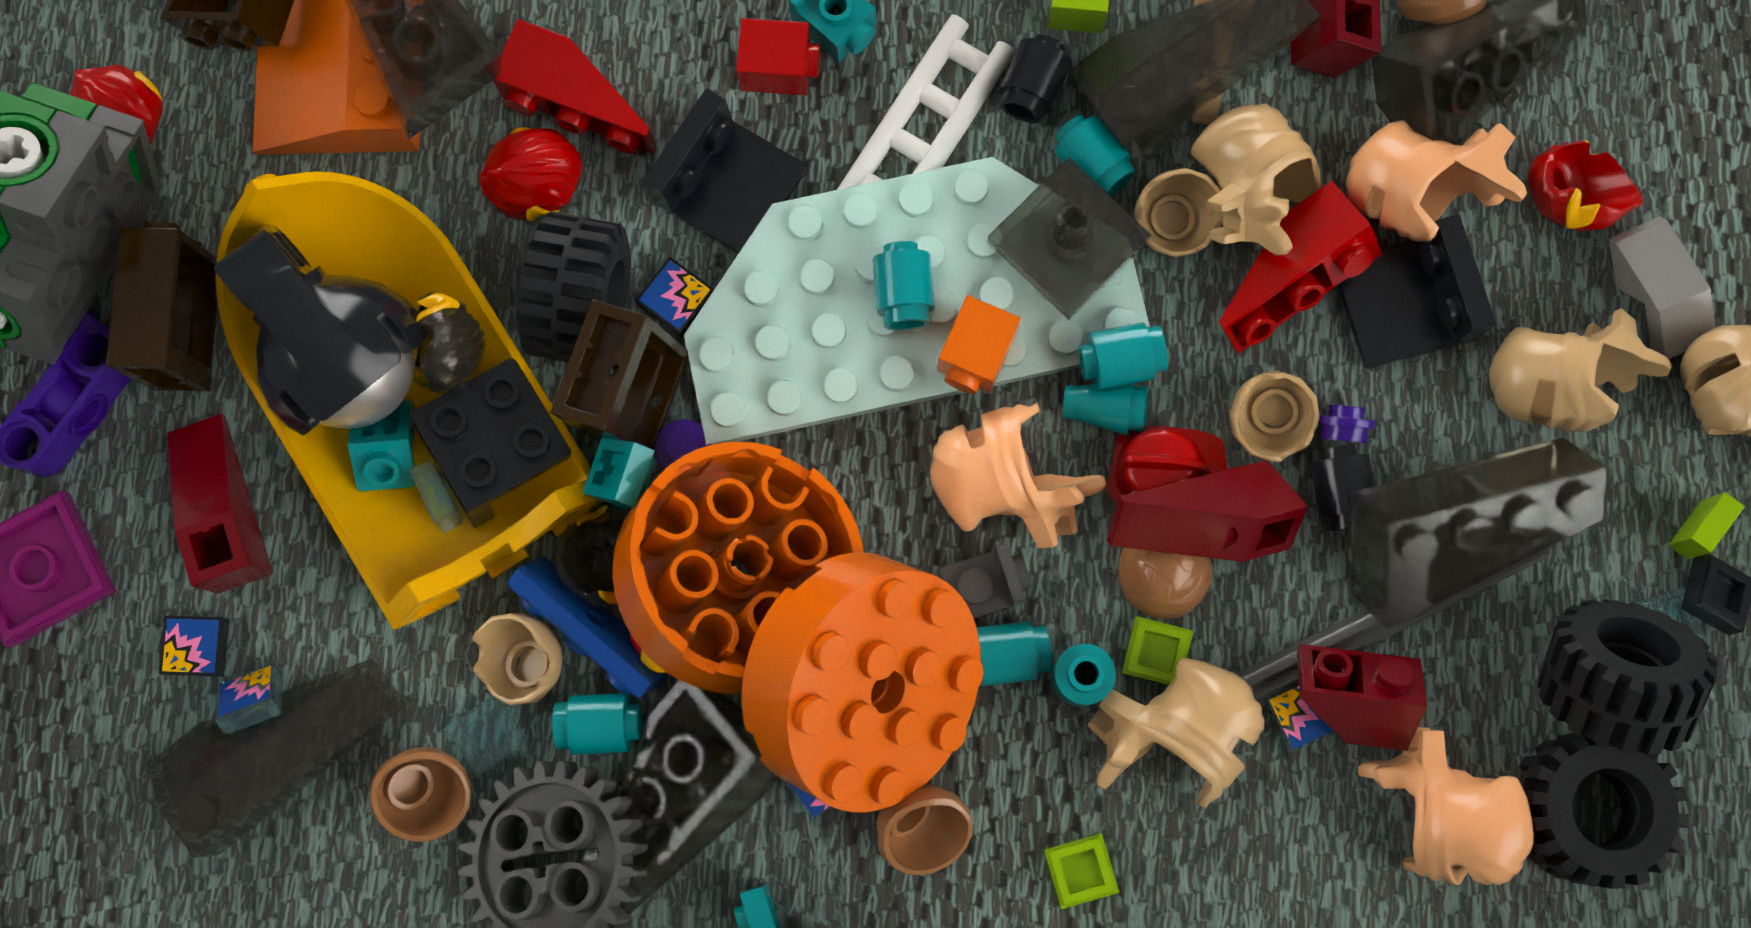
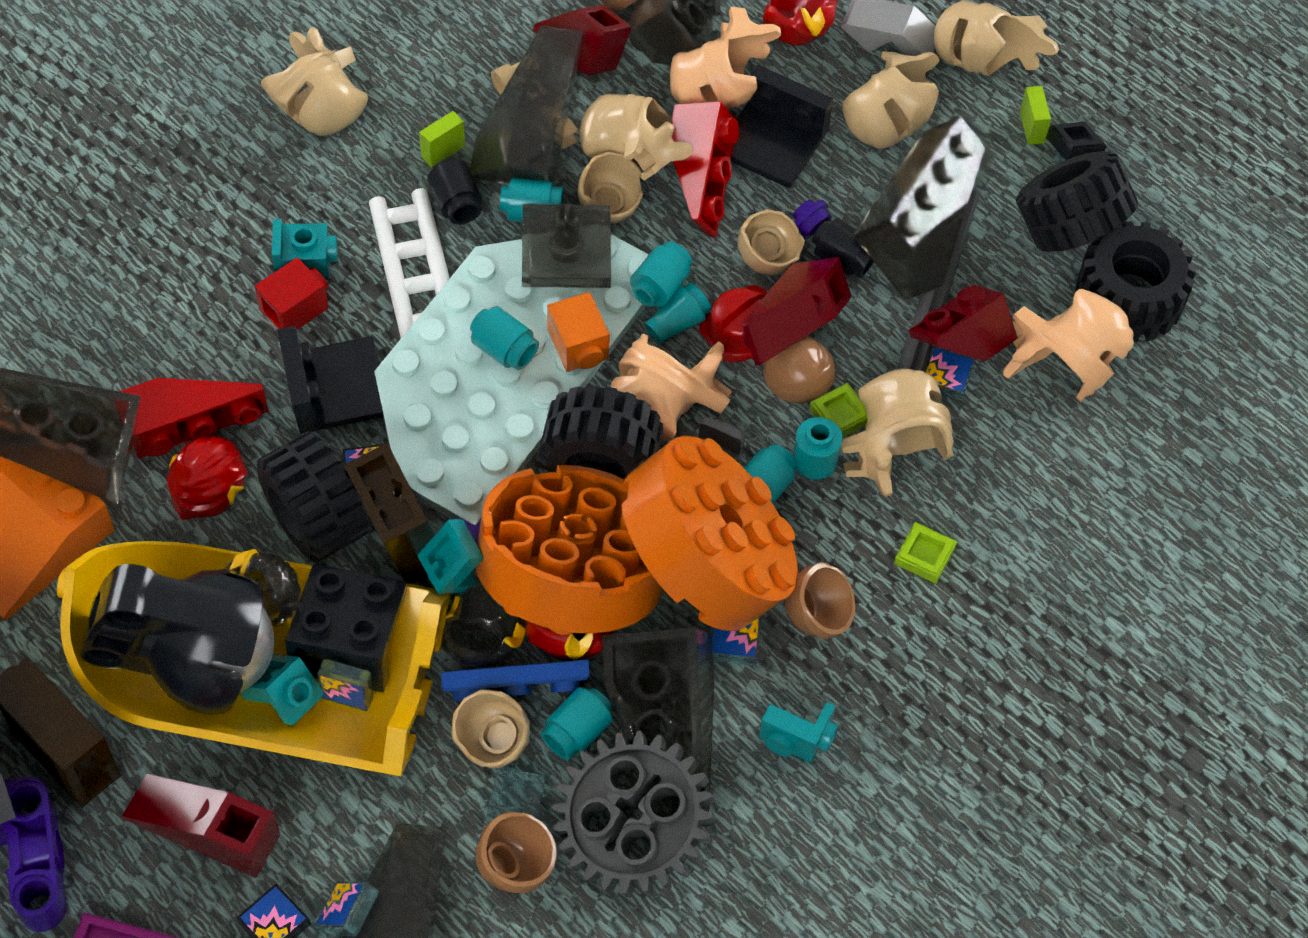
camera: 55 degrees left, 20 degrees down
none -> black tyre [538,385,663,479]

